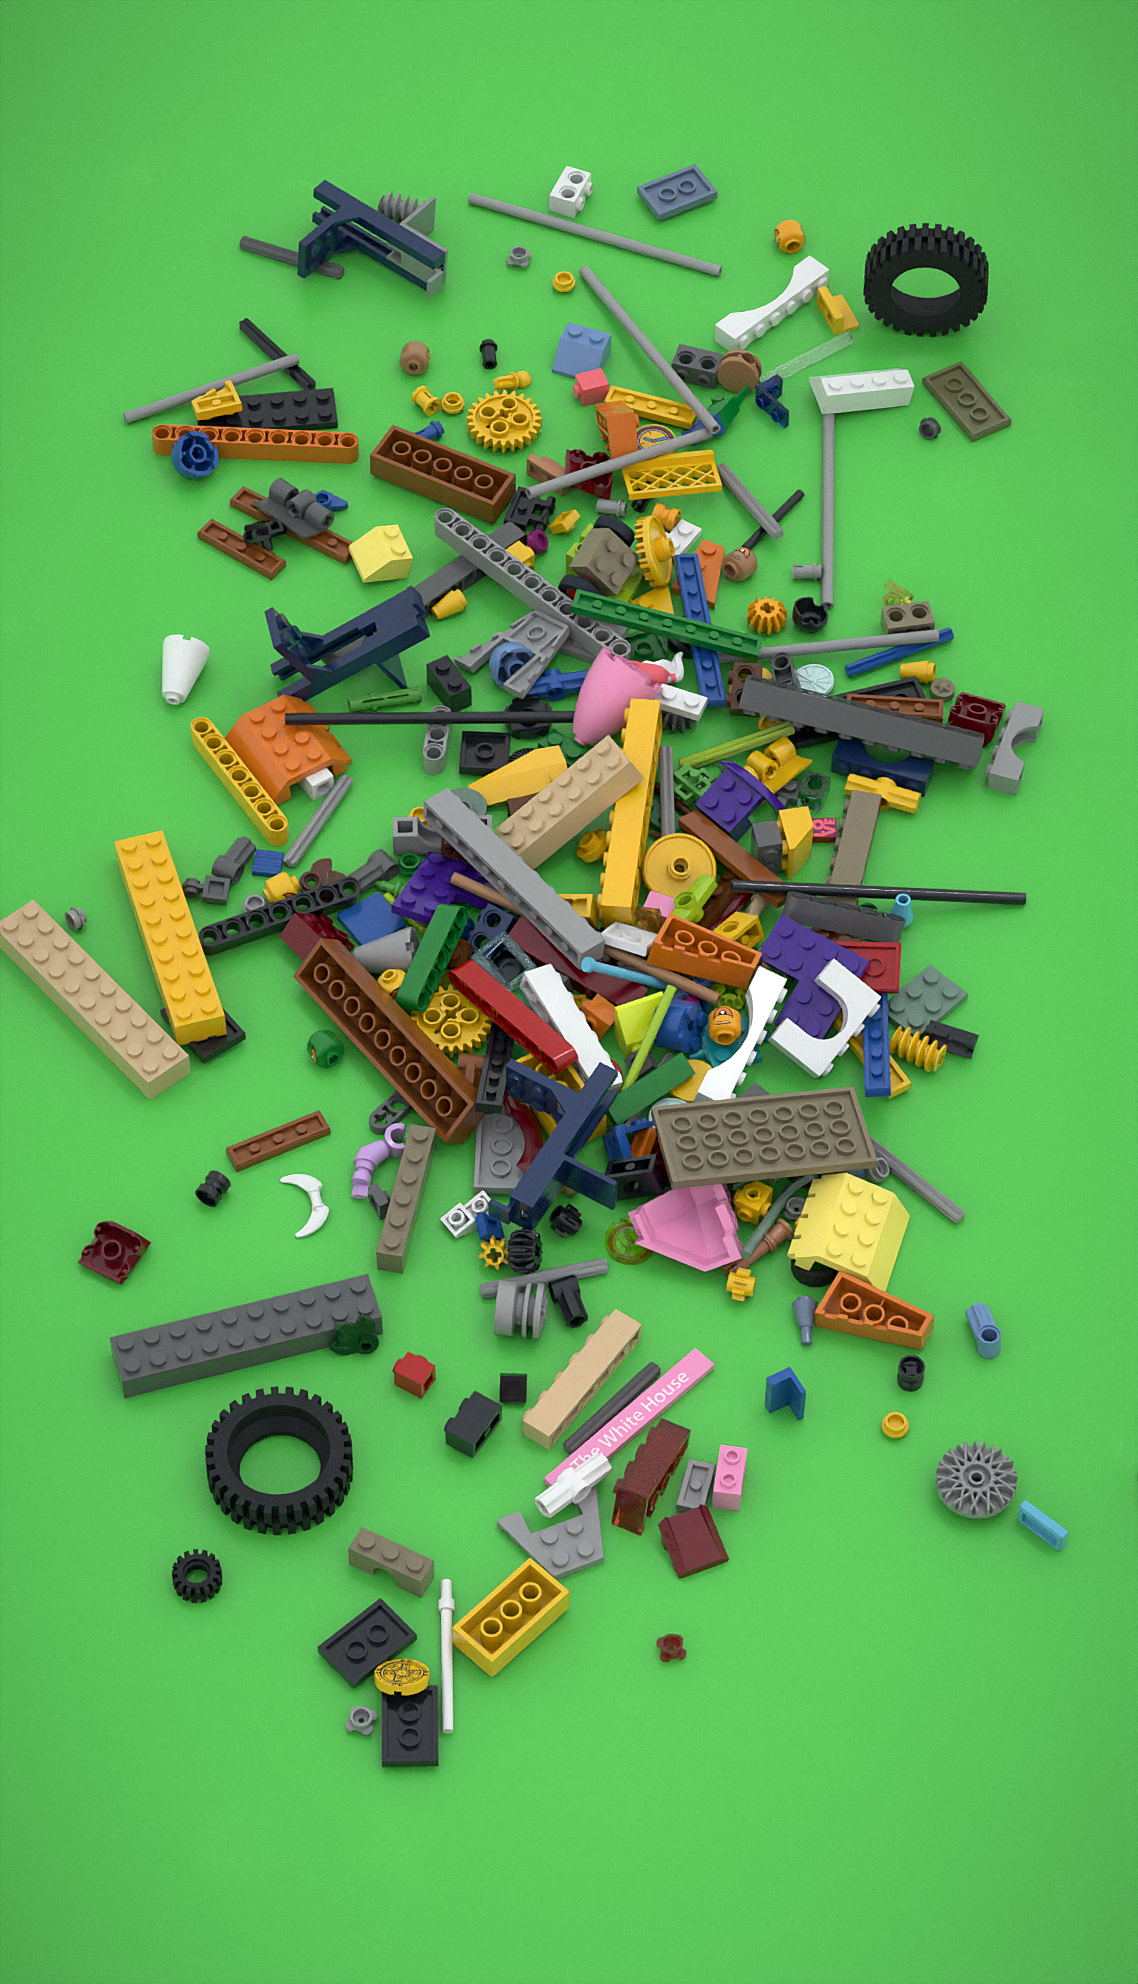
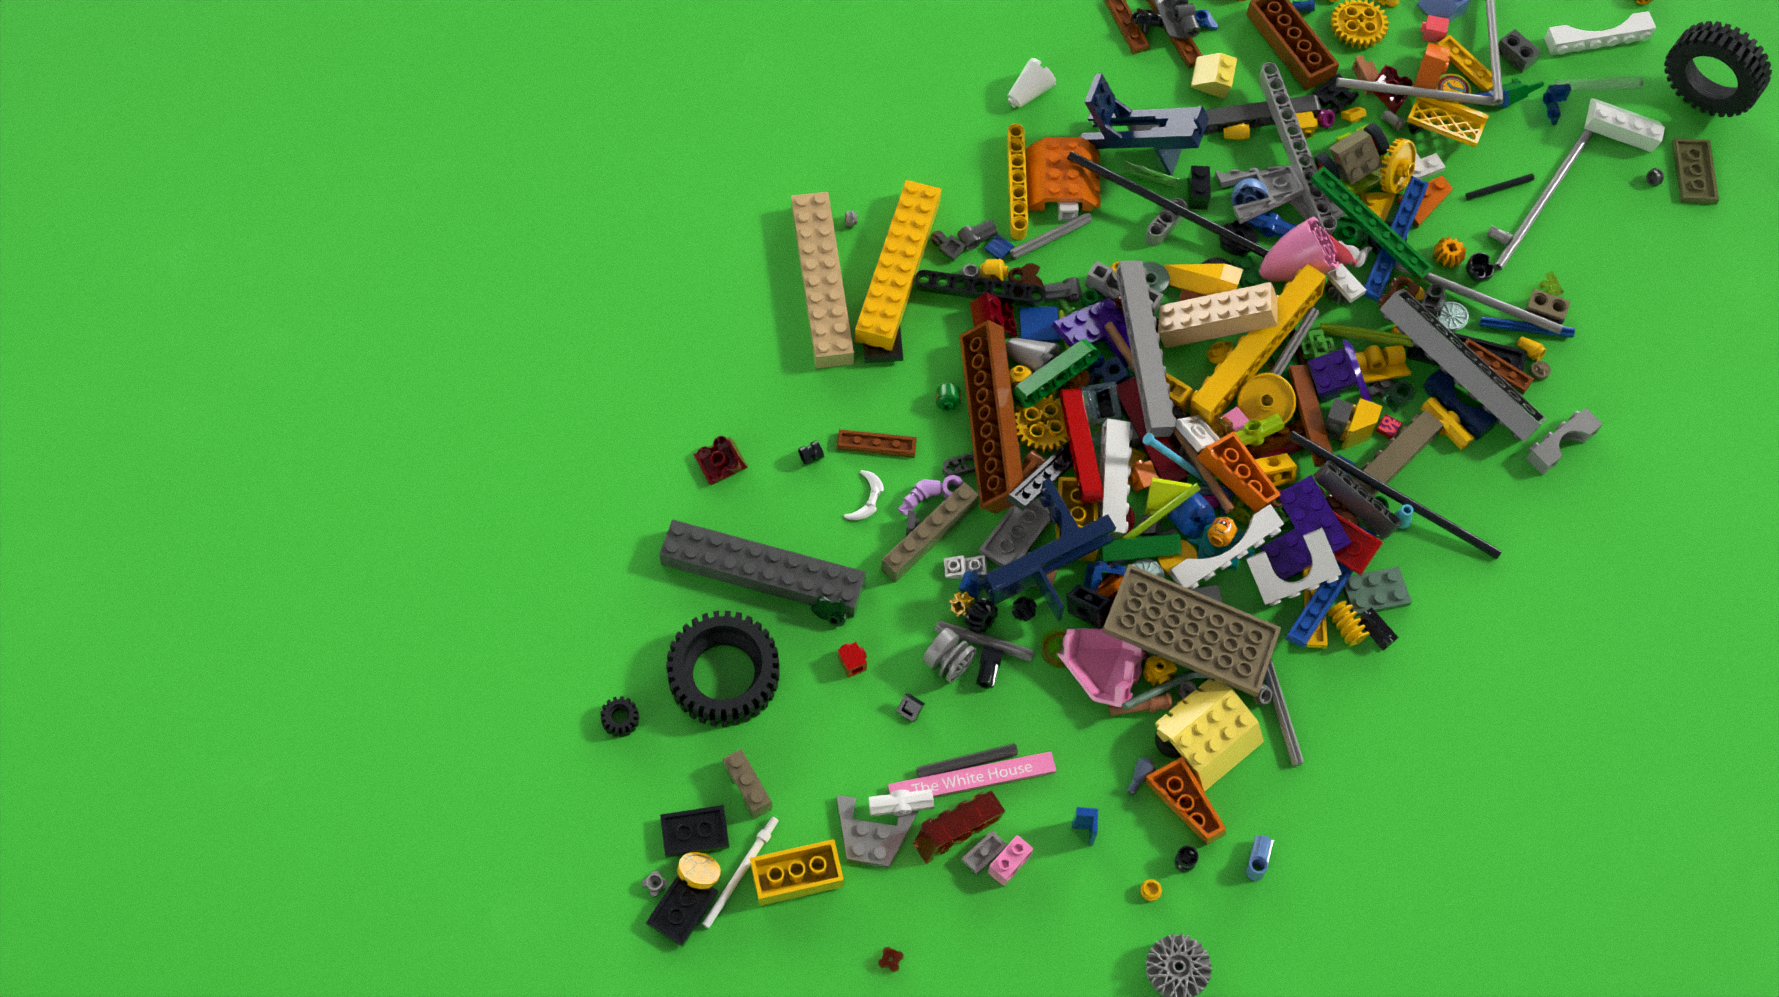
camera: 30 degrees right, 10 degrees up
black brick [444,1391,502,1458] -> none
black plate [459,731,511,775] -> none
dark red sword [503,1092,543,1174] -> none
tan brick [522,1309,642,1450] -> none
light orange wheel [652,503,681,531] -> none
dark red slope [658,1504,729,1579] -> none
light grey axle [716,463,784,540] -> none
medium nougat head [717,349,762,394] -> none
medium nougat head [722,547,758,582] -> none
yellow gear [726,1267,757,1302] -> none
tan pin [745,893,769,918] -> none
yellow panel [817,286,859,335] -> none
dark red slope [947,692,1006,748] -> none

